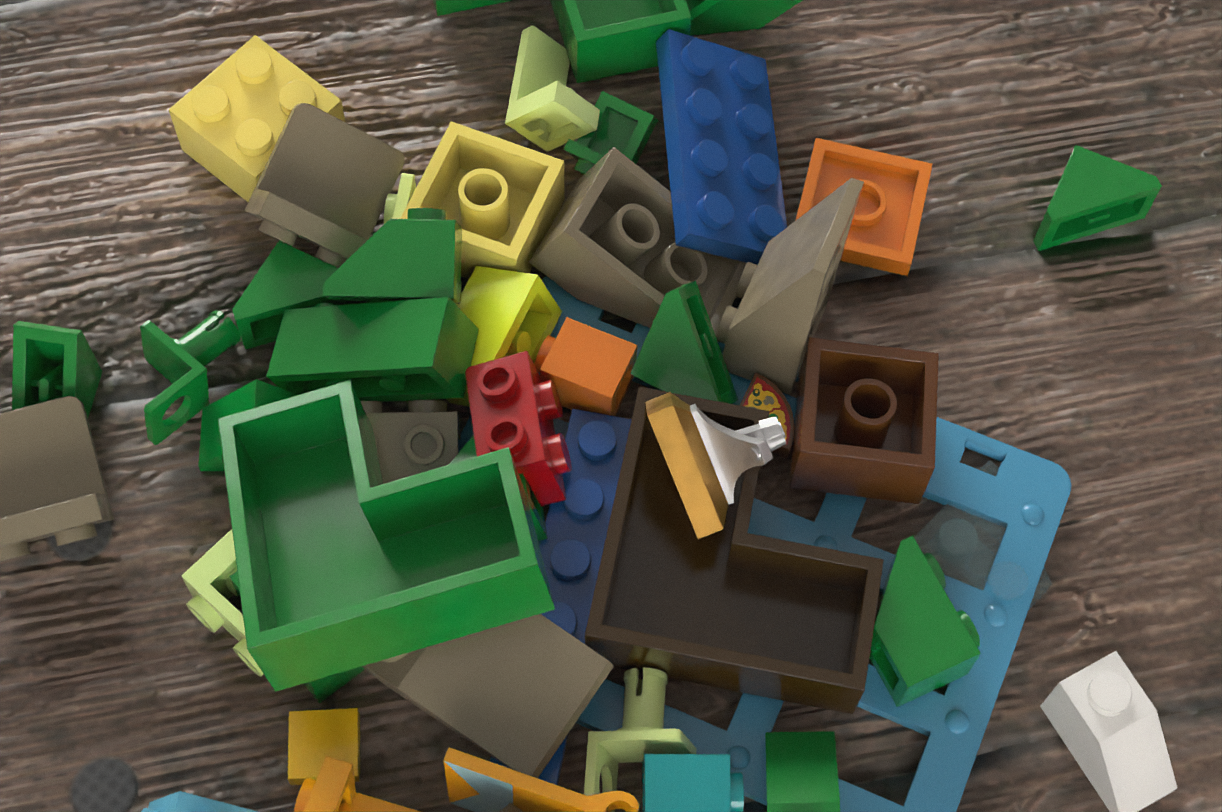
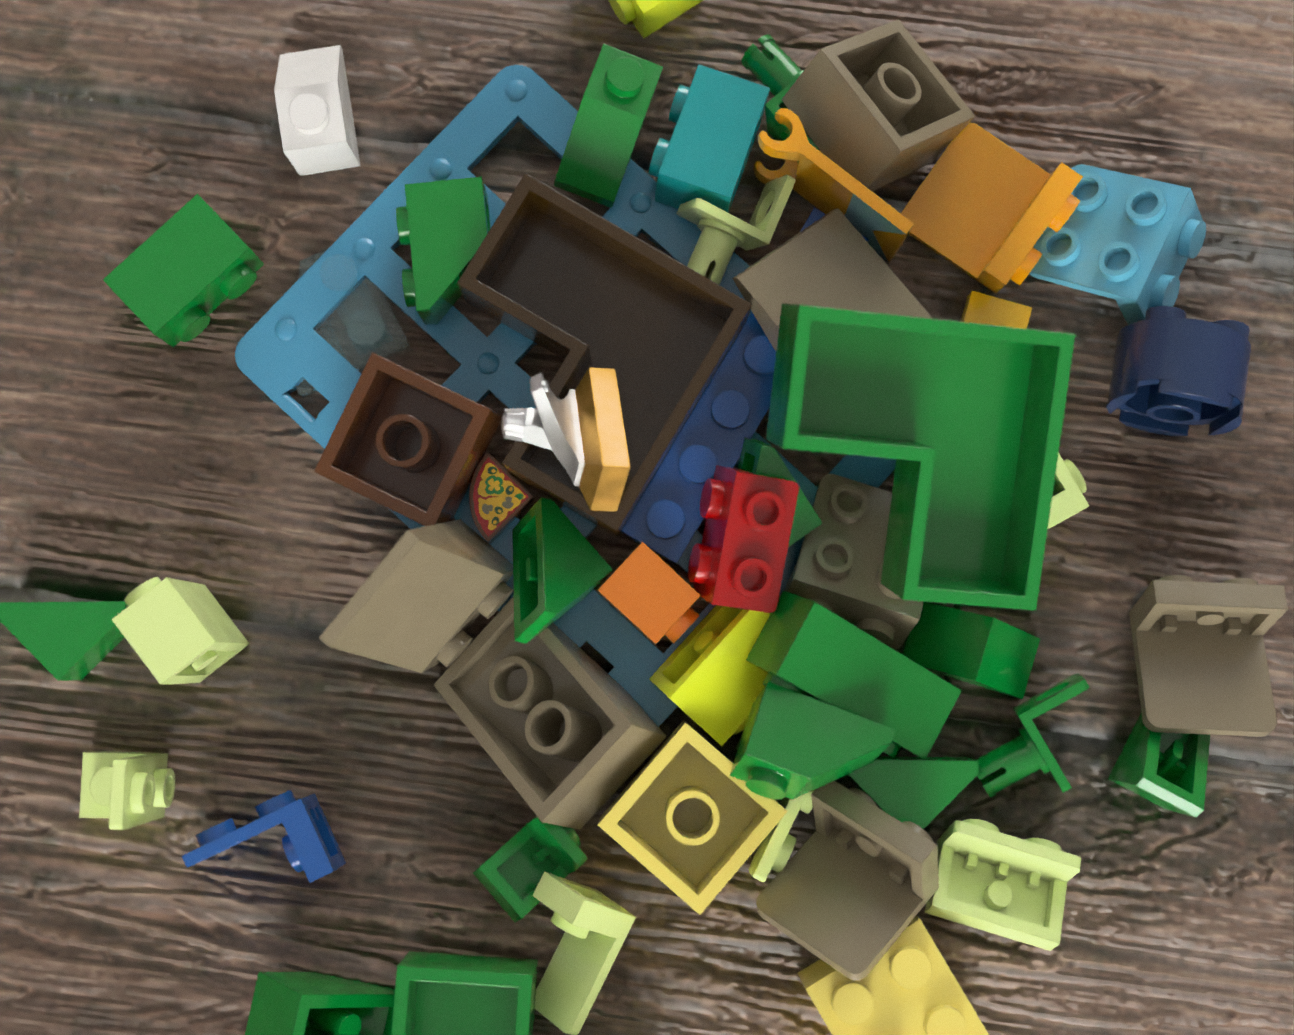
camera: 160 degrees left, 20 degrees up
blue plate [656,29,787,265] -> none
orange plate [795,138,933,276] -> none
none -> yellowish green bracket [79,751,175,830]
none -> green brick [103,194,264,348]
none -> yellowish green brick [112,577,250,684]
none -> blue bracket [182,790,346,883]
none -> yellowish green bracket [925,819,1081,951]
none -> dark blue brick [1107,306,1251,436]

